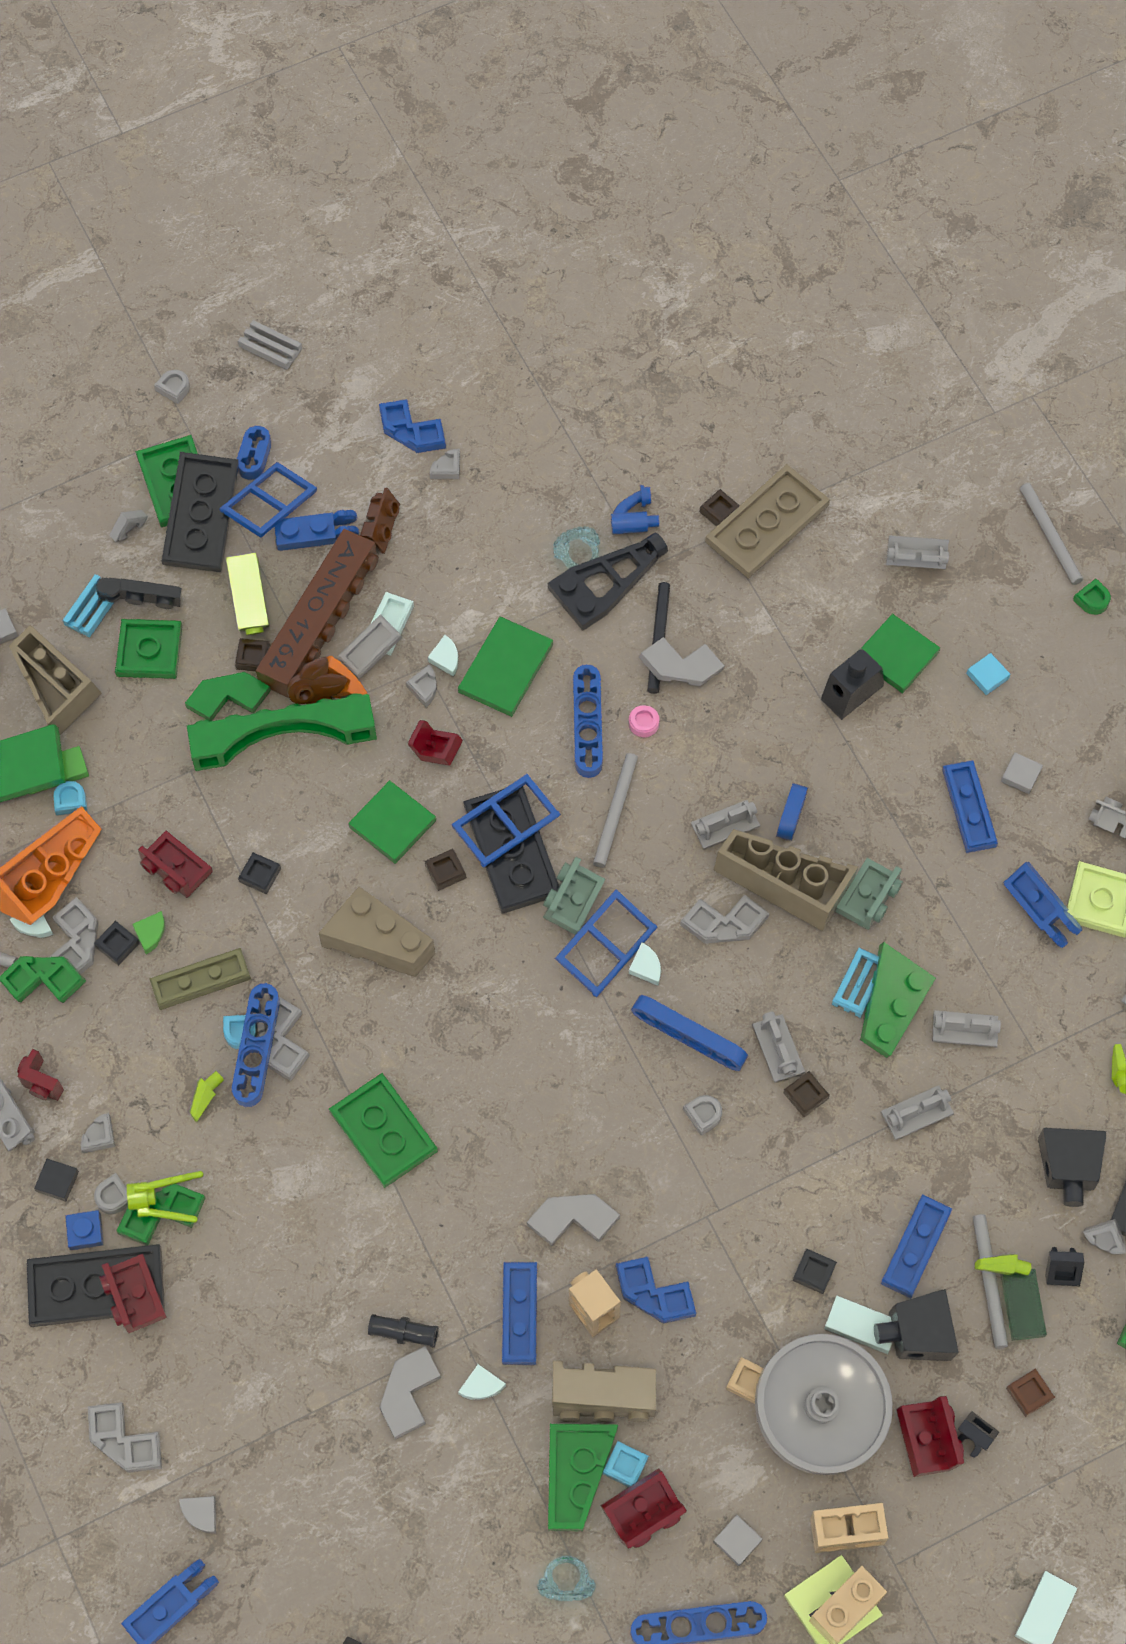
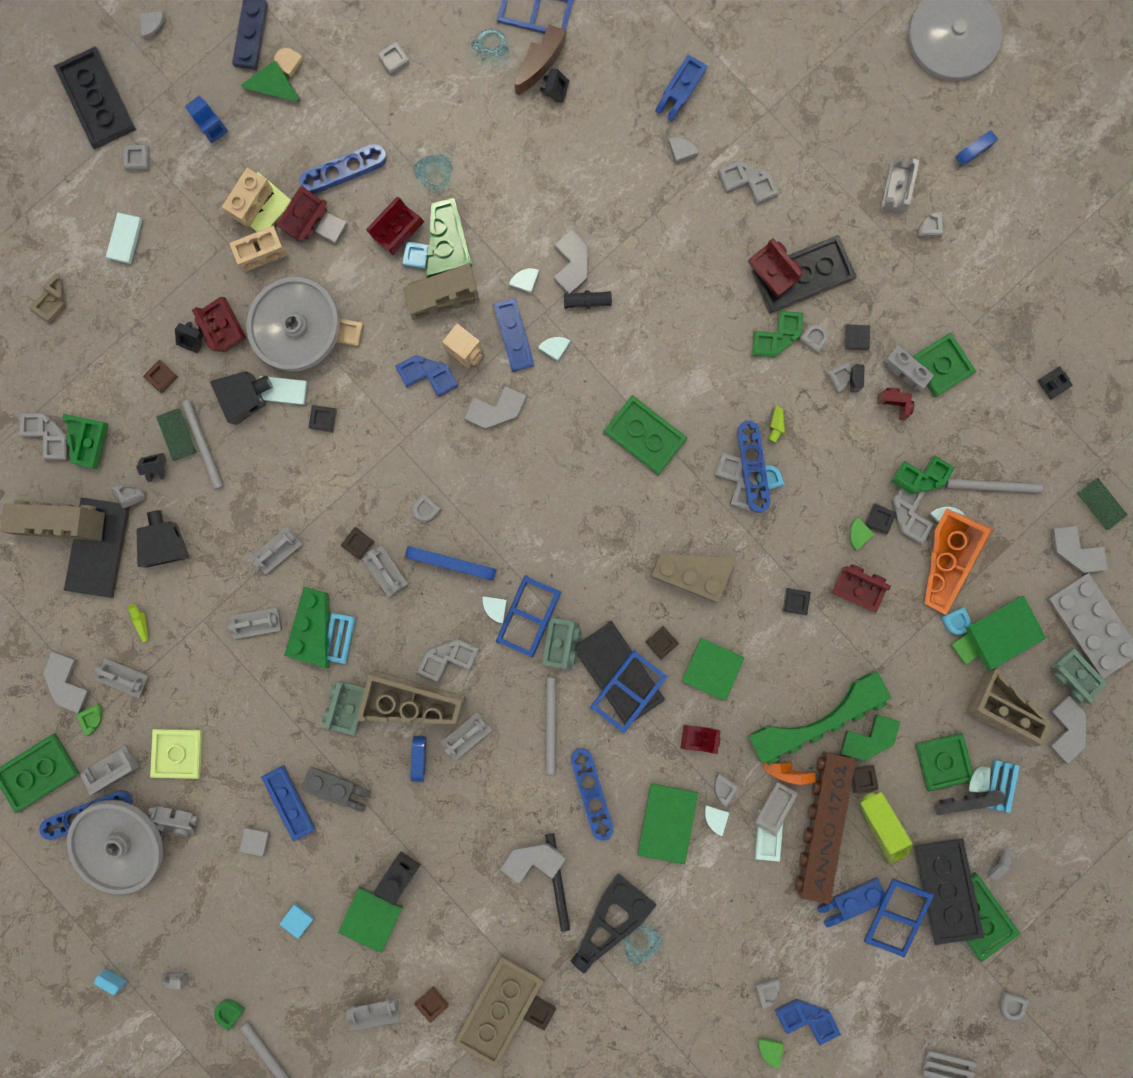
camera: 165 degrees right, 20 degrees up
blue plate [65,1210,103,1251] -> none
lime plant [127,1171,204,1223] -> none
olive tile [149,948,251,1010] -> none
blue beam [237,426,271,480] -> none
reddish brown plate [287,657,347,704] -> none
reddish brown hinge [360,488,400,554] -> none
blue plant [611,485,659,535] -> none
bright pink tile [629,705,659,737] -> none
blue tile [881,1194,952,1299] -> none
lime bar [975,1254,1031,1276] -> none
blue hinge [1003,862,1082,948] -> none
none -> dark red bracket [275,186,328,242]
none -> dark grey hinge [301,767,371,812]
none -> reddish brown tile [414,986,449,1023]
none -> light aqua tile [538,337,571,361]
none -> bright green tile [758,1037,784,1069]
none -> black tile [850,364,865,392]
none -> light aqua tile [969,766,991,792]

